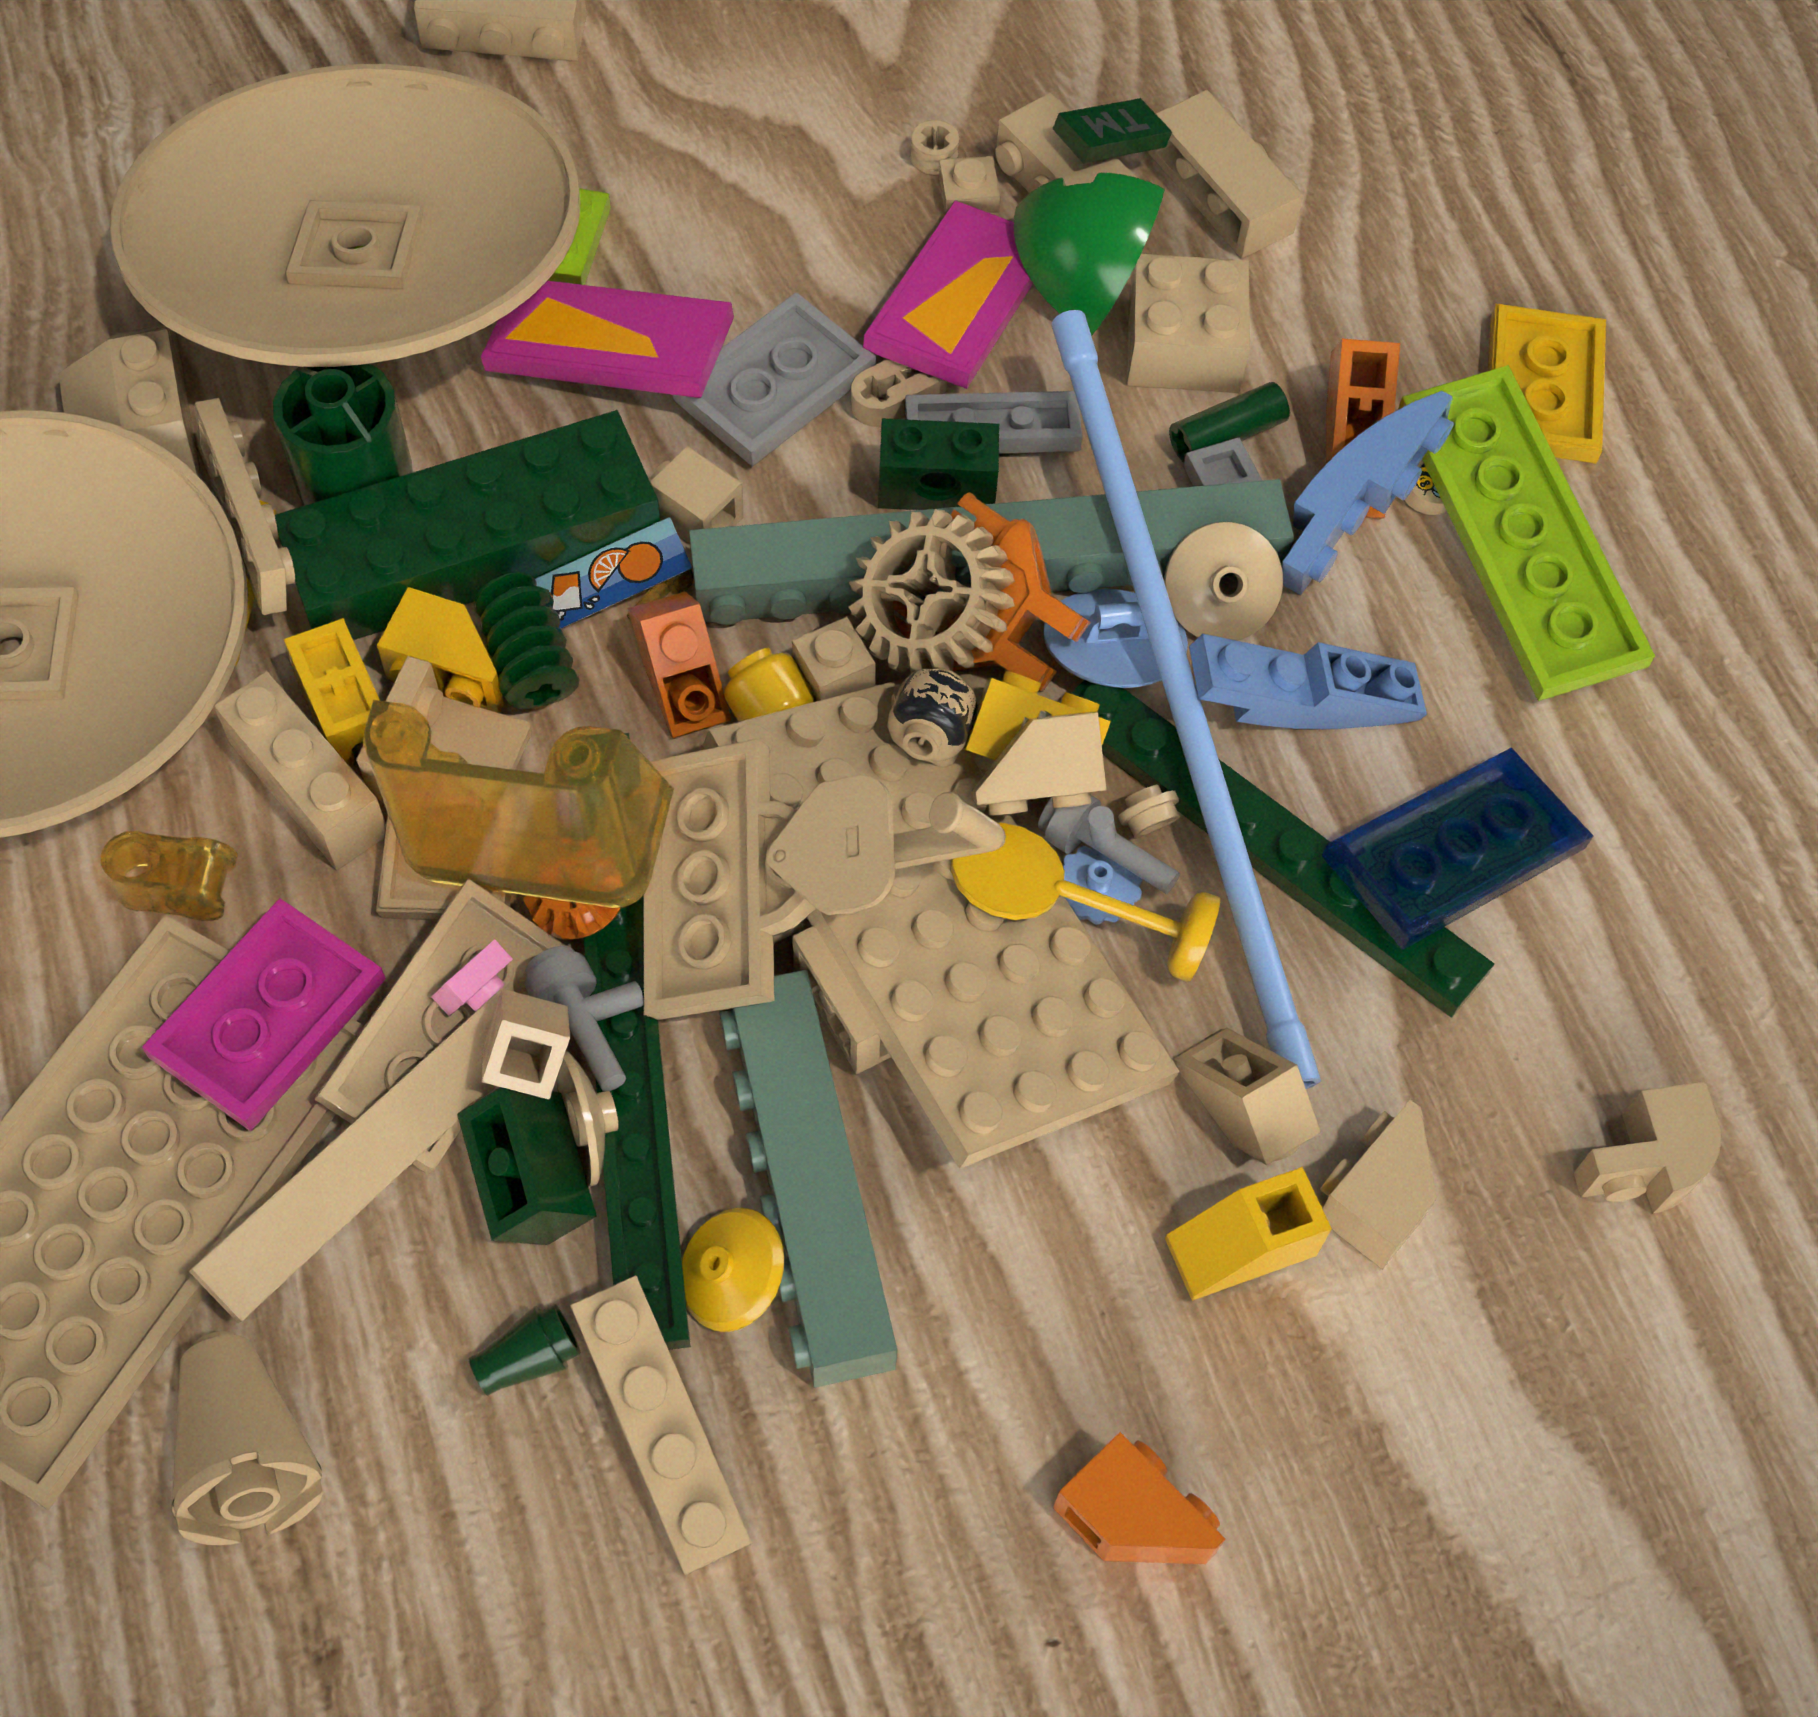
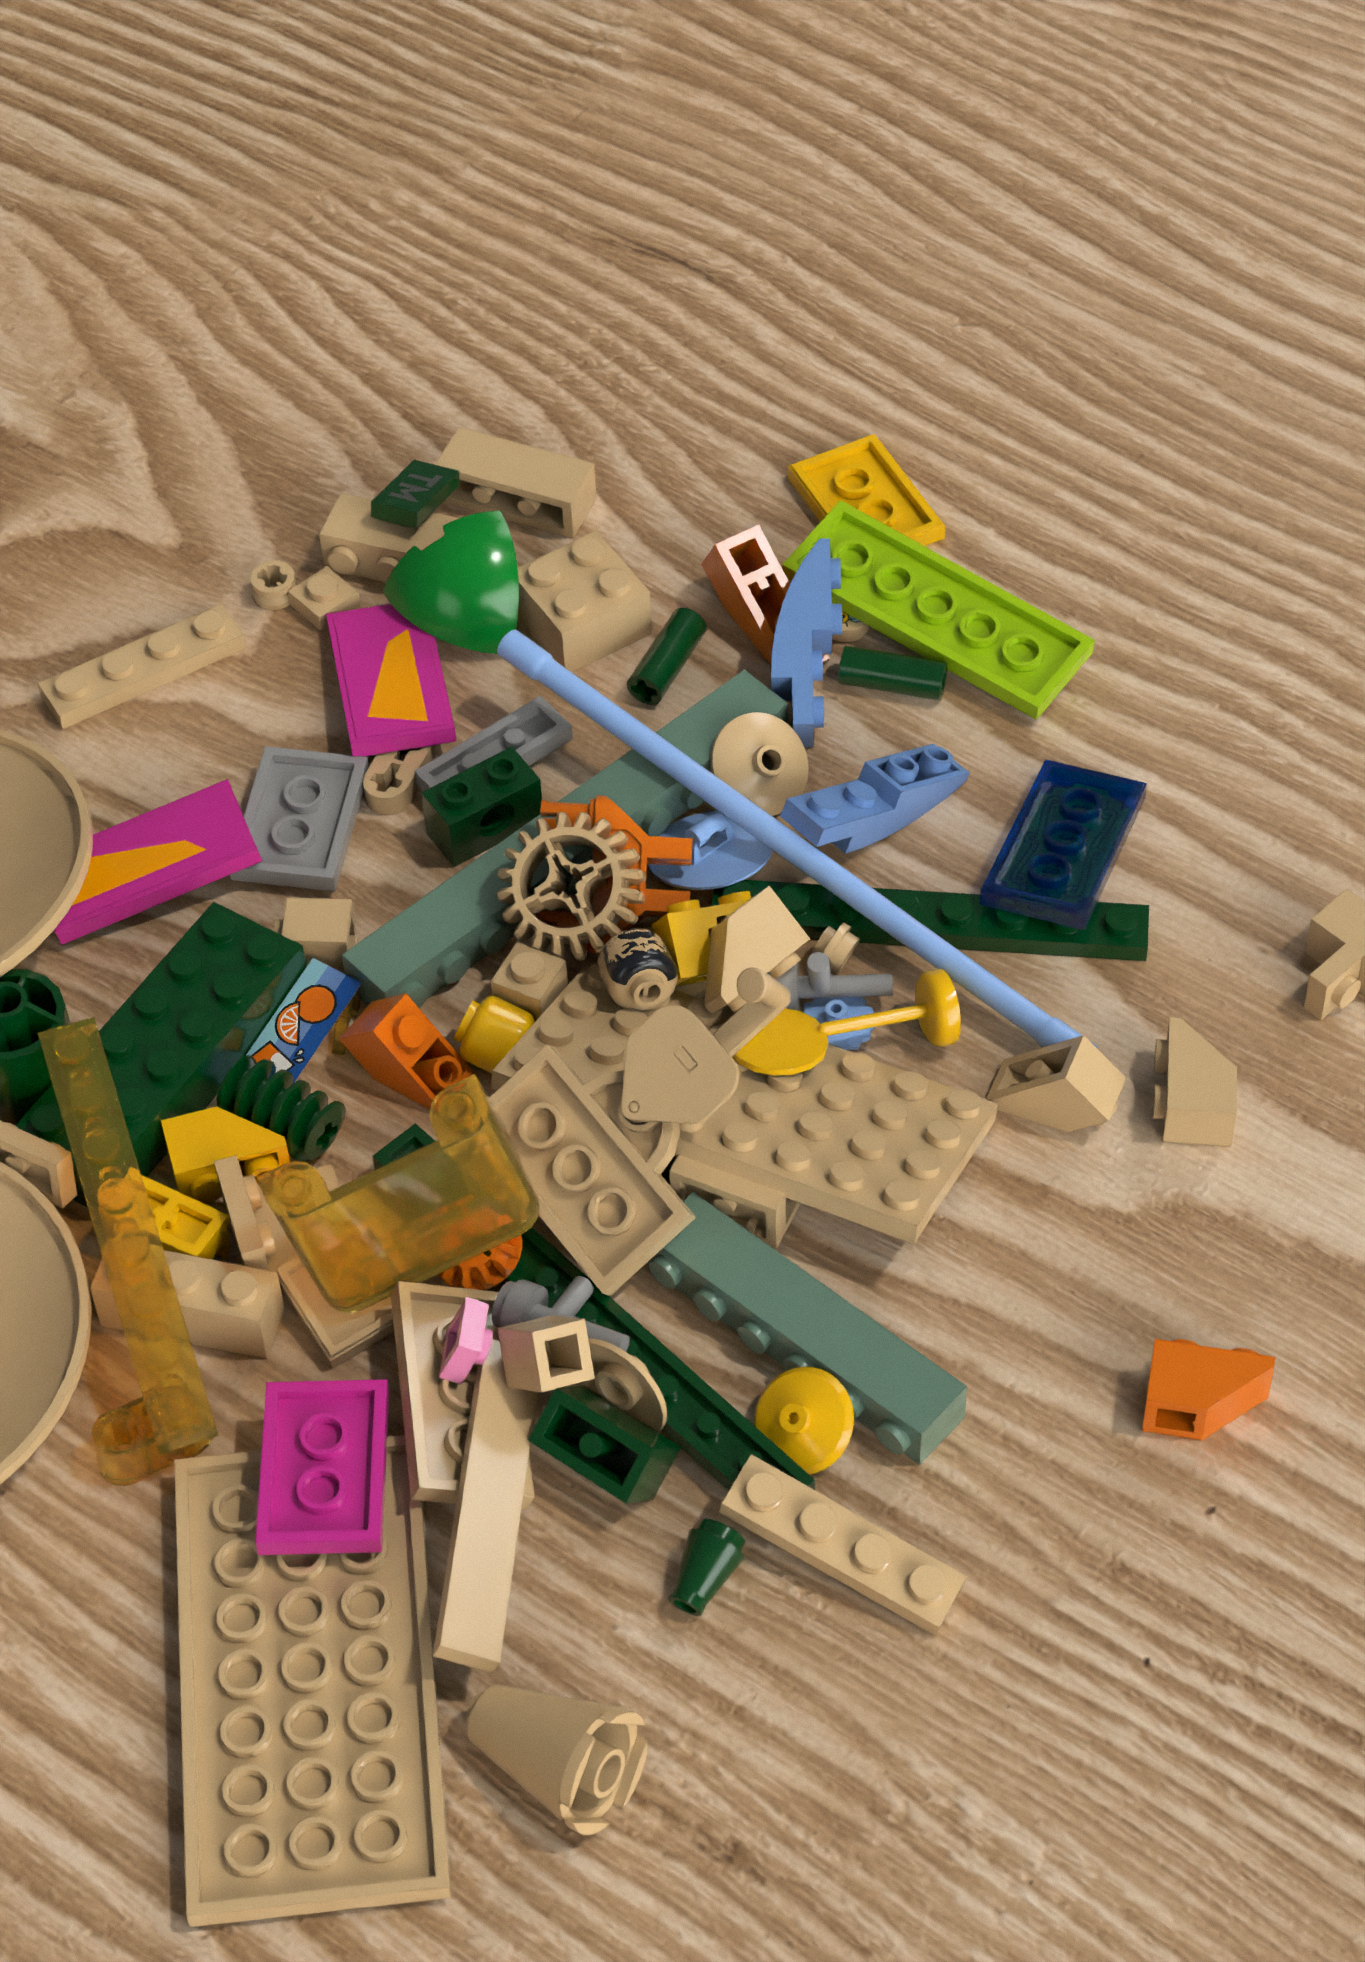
camera: 30 degrees left, 10 degrees down
yellow slope [1165,1167,1332,1301] -> none
light grey plate [1183,438,1263,486] -> none
none -> tan plate [38,603,247,729]
none -> clear yellow plate [38,1017,218,1454]
none -> dark green piece [838,645,948,701]

